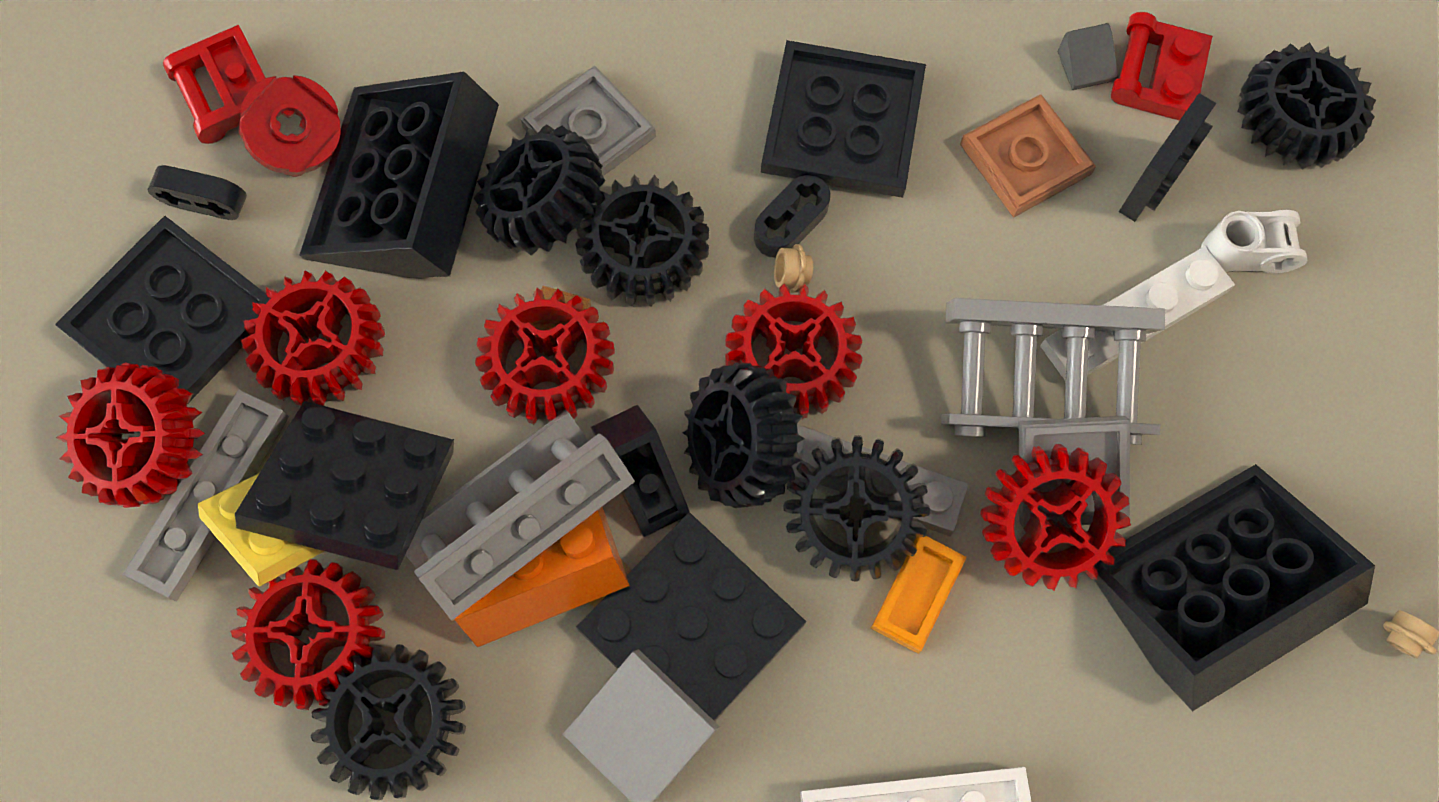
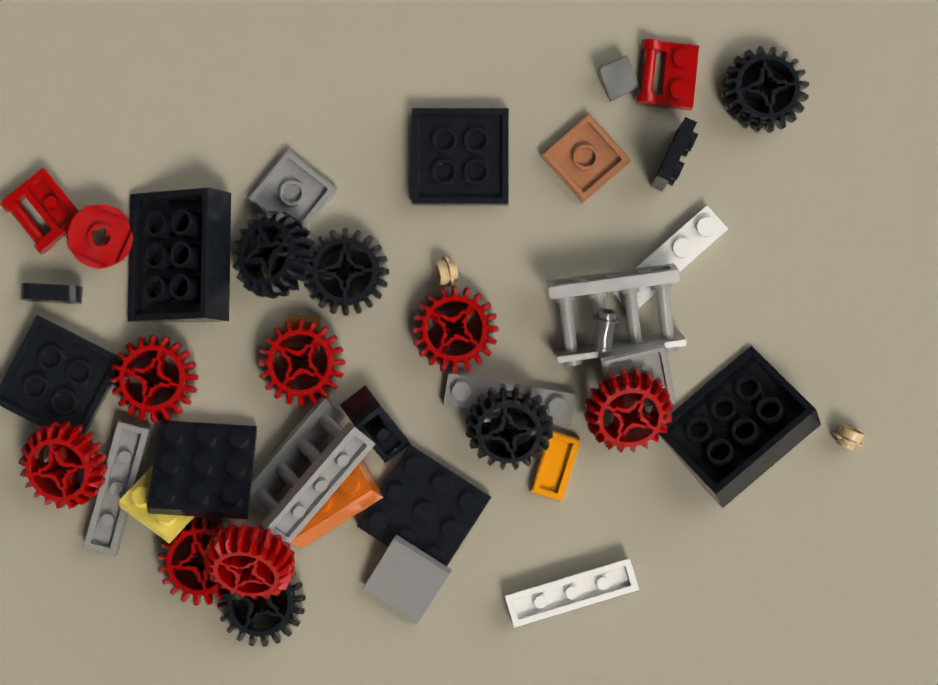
camera: 10 degrees left, 15 degrees up
black gear [682,363,805,508] -> none
black beam [754,175,831,258] -> none
white piece [1201,210,1308,273] -> none
none -> red gear [204,522,295,600]
none -> dark grey pin [592,308,619,352]

